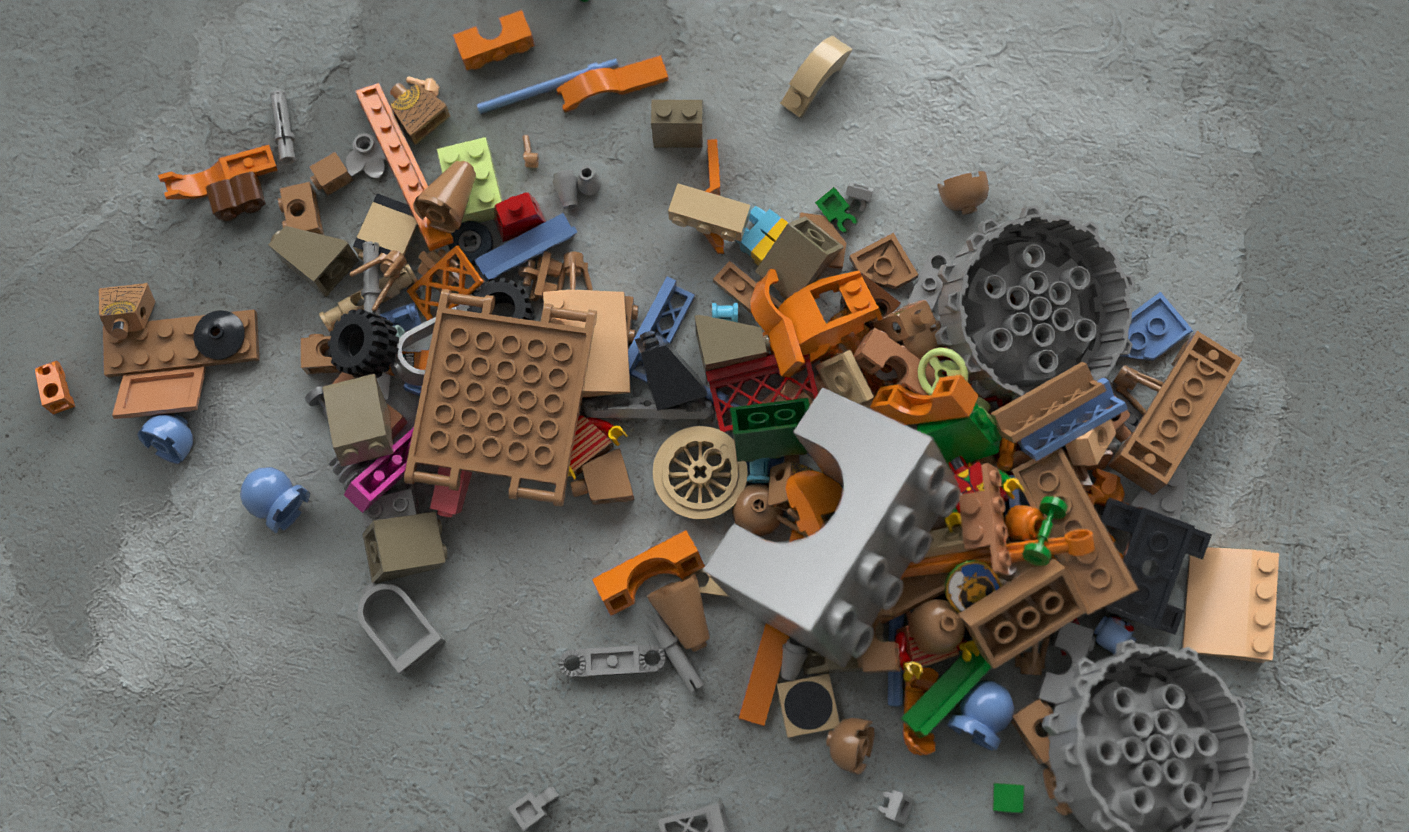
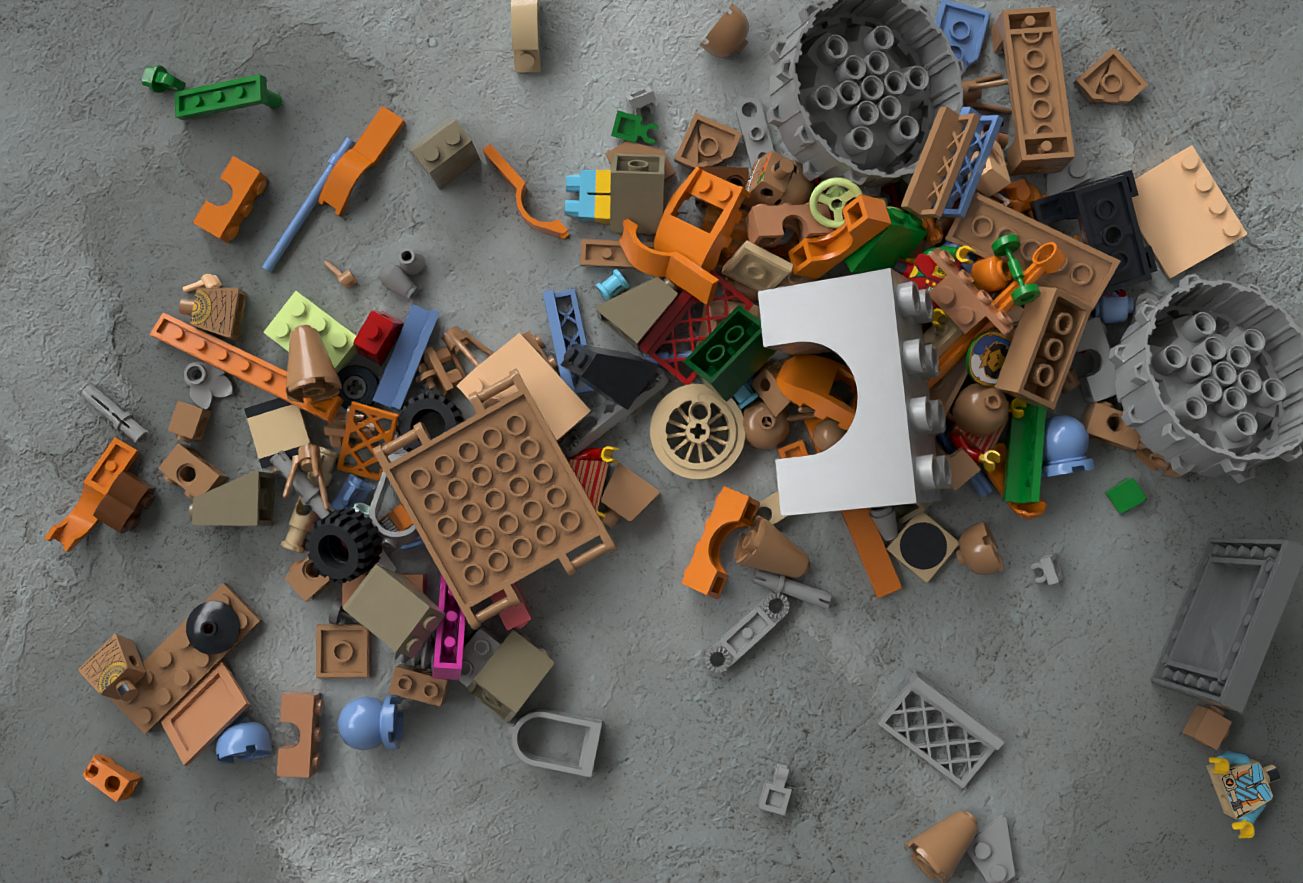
camera: 45 degrees left, 10 degrees up
tan brick [668,184,751,242] -> none
none -> nougat arch [277,691,324,778]
none -> medium nougat tile [316,624,371,678]
none -> medium nougat brick [388,663,451,706]
none -> medium nougat plate [1073,47,1149,105]

